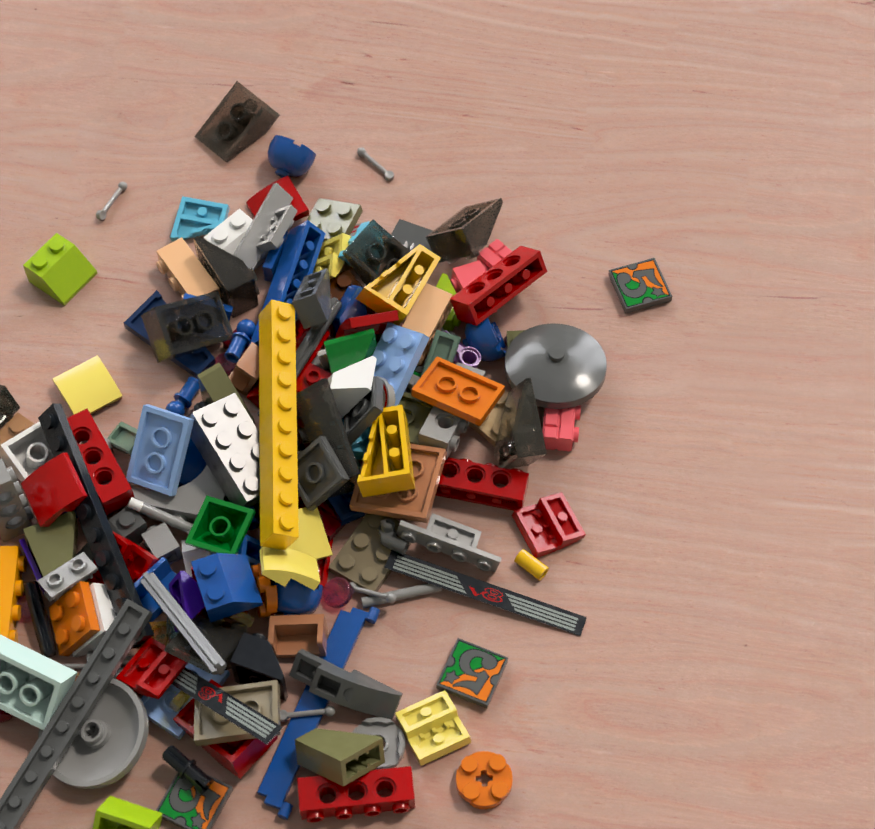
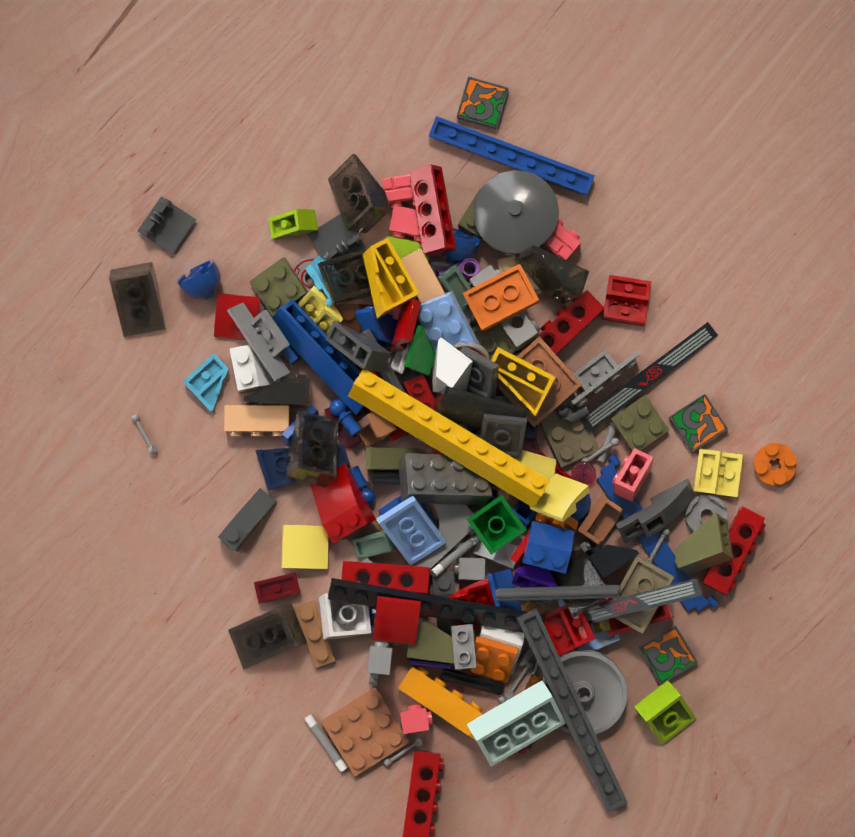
camera: 55 degrees left, 25 degrees up
lime slope [23,233,98,306] -> none
black axle [162,745,214,794] -> none
light grey hinge [357,147,394,181] -> none
yellow piece [514,549,549,581] -> none
none -> dark grey hinge [138,196,196,255]
none -> dark grey slope [218,488,277,551]
none -> dark red plate [254,572,301,603]
none -> lime slope [268,209,318,239]
none -> red slope [310,464,376,543]
none -> blue plate [429,116,595,196]
none -> olive plate [610,395,669,452]
none -> coral brick [612,448,654,502]

